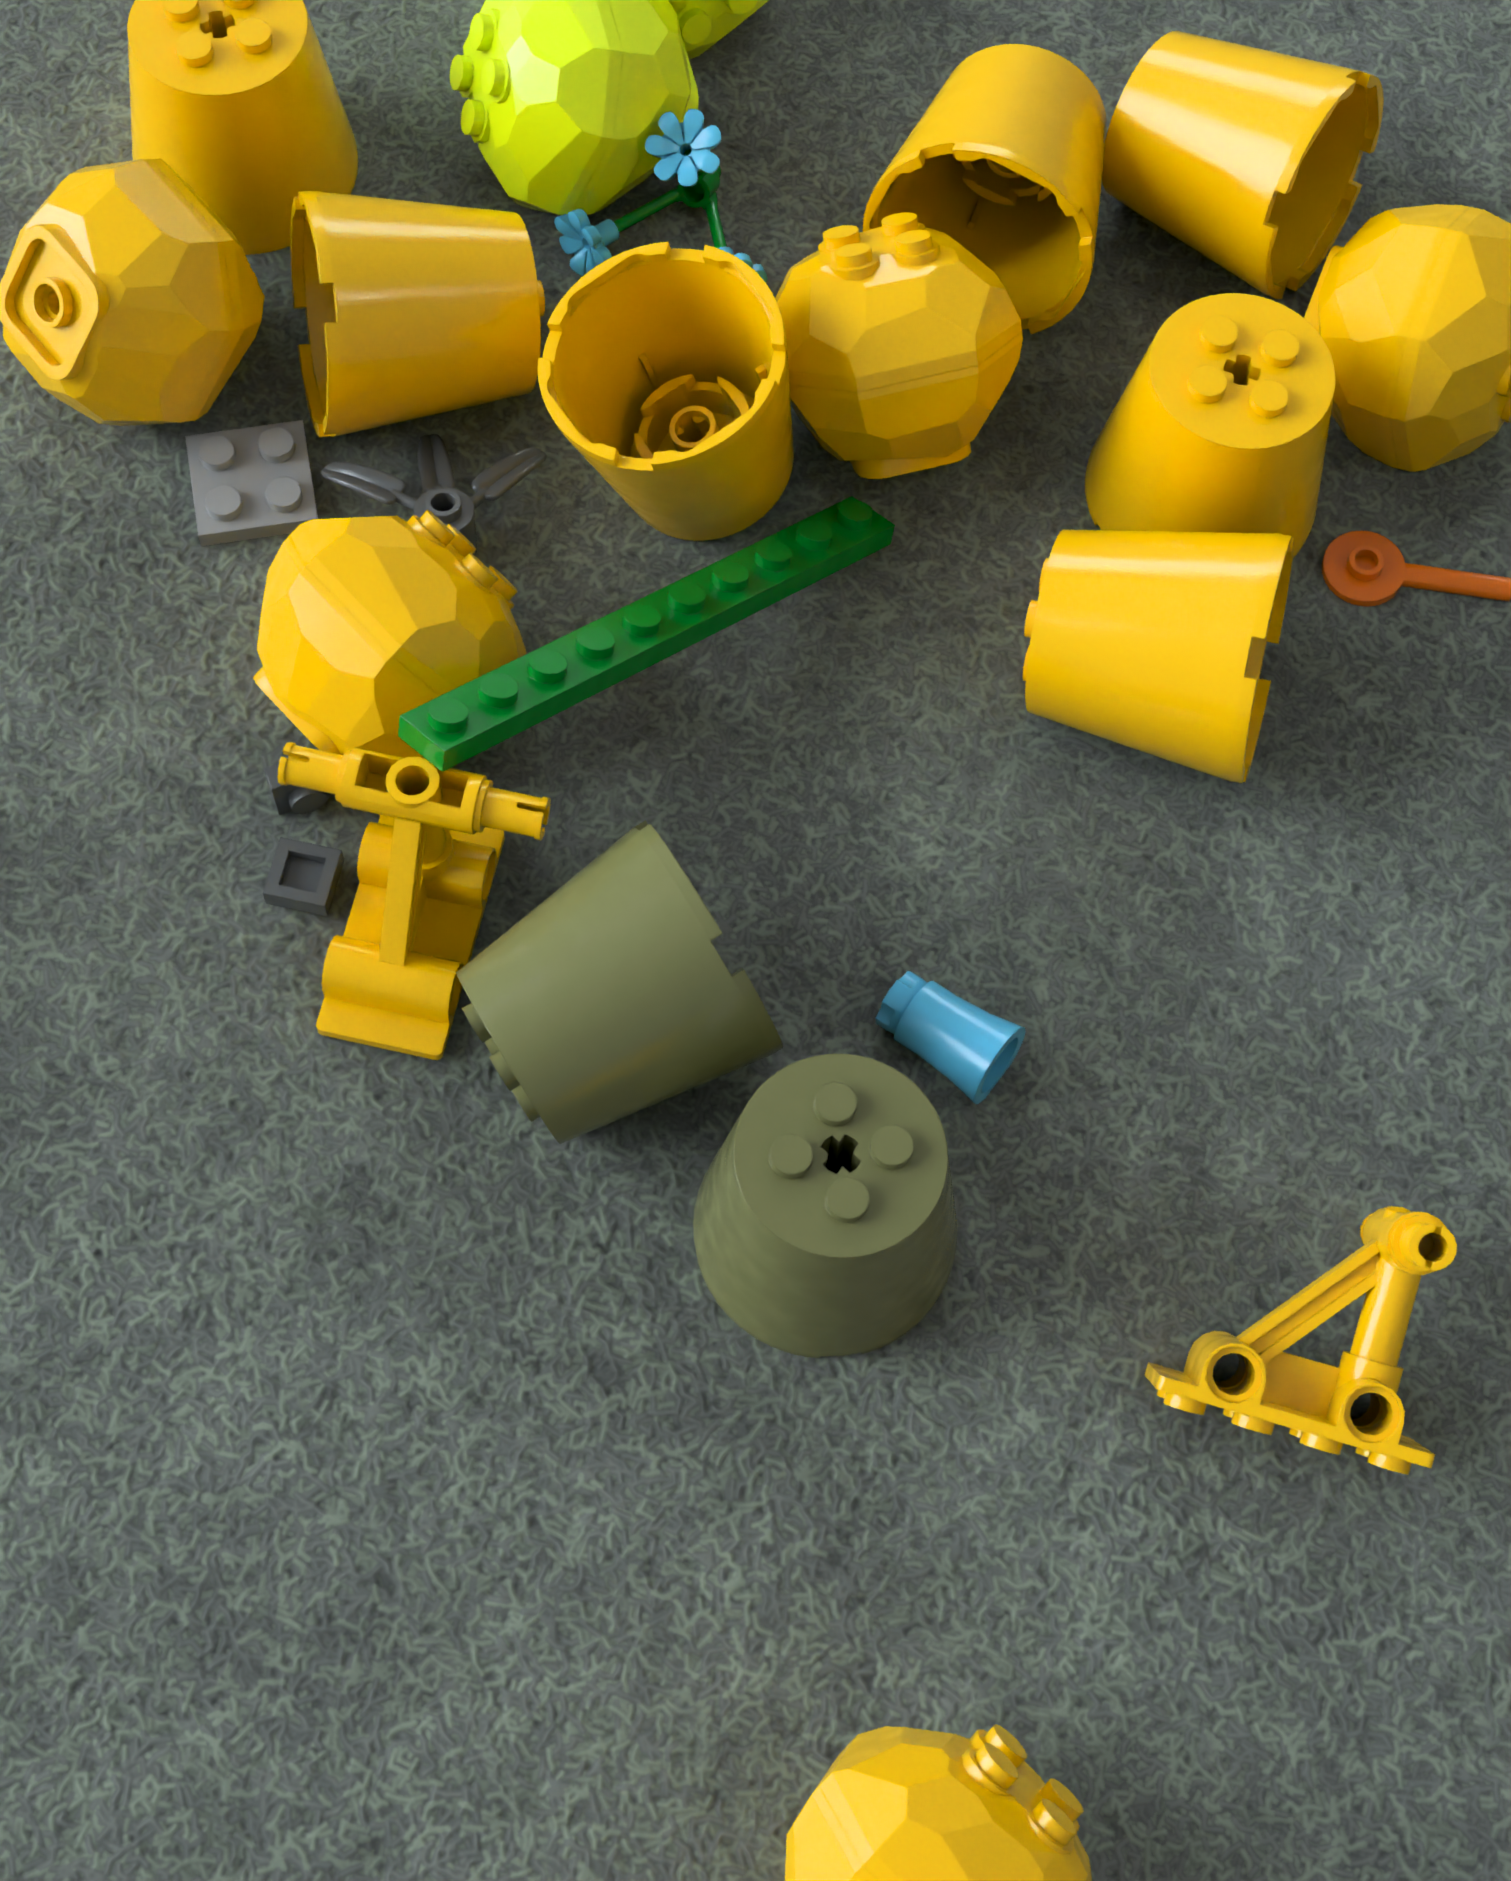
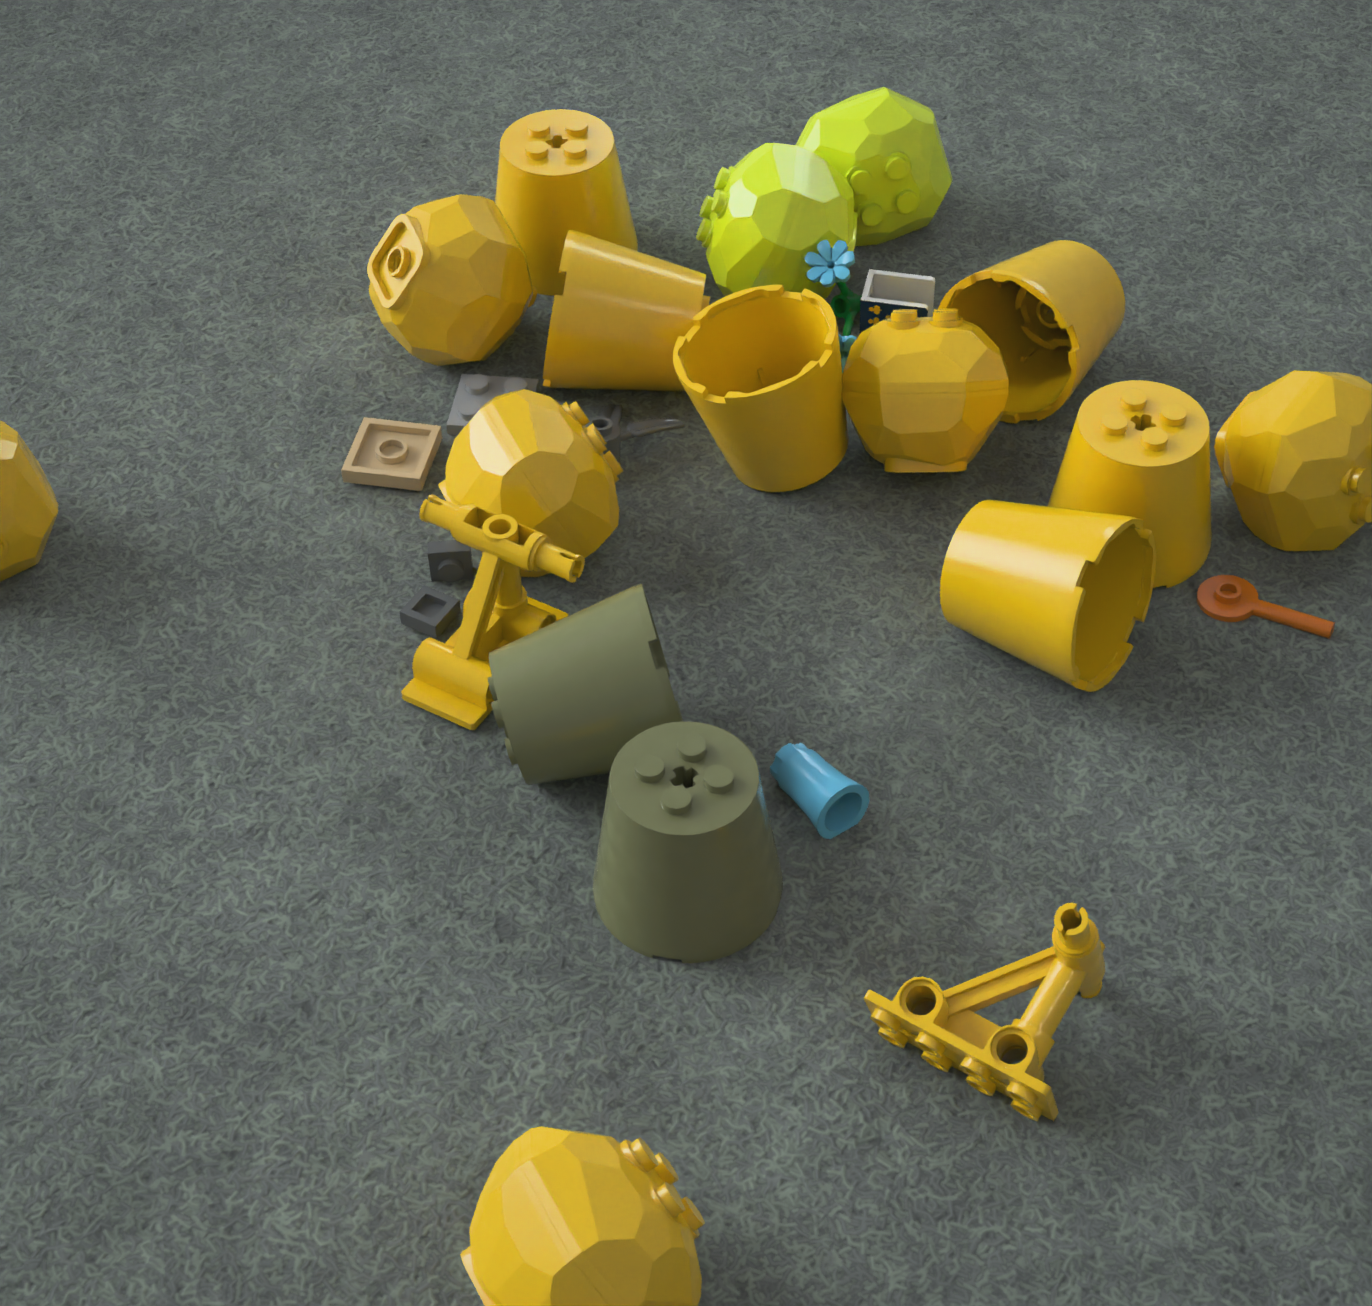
camera: 25 degrees right, 20 degrees down
green plate [398,496,895,772] -> none
yellow cone [1102,31,1384,299] -> none
none -> tan plate [341,417,442,491]
none -> white piece [859,269,935,335]

